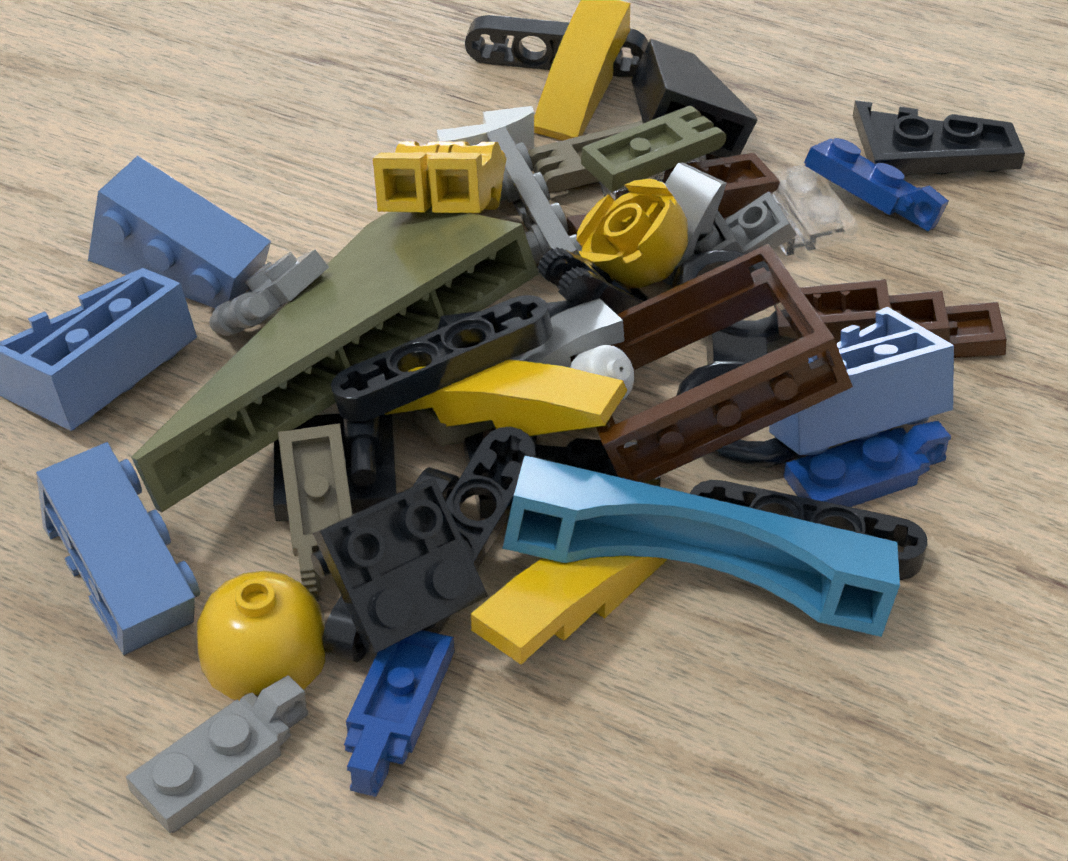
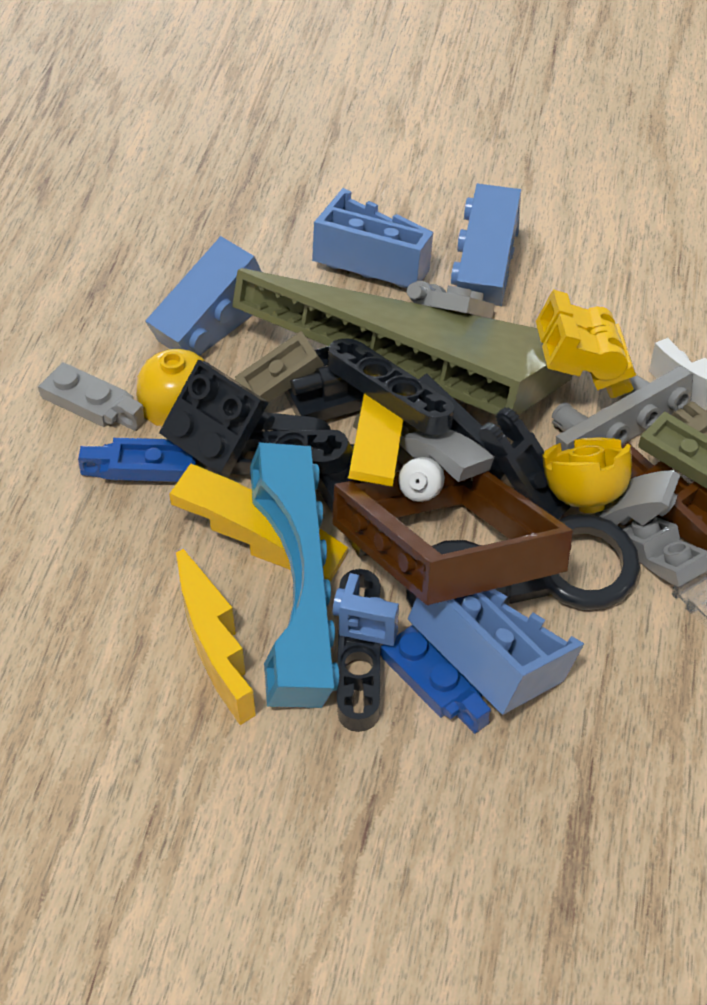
camera: 75 degrees right, 5 degrees up
reddish brown slope [776,279,1007,358] -> none
none -> yellow slope [176,548,256,725]
none -> medium blue bracket [333,573,399,646]

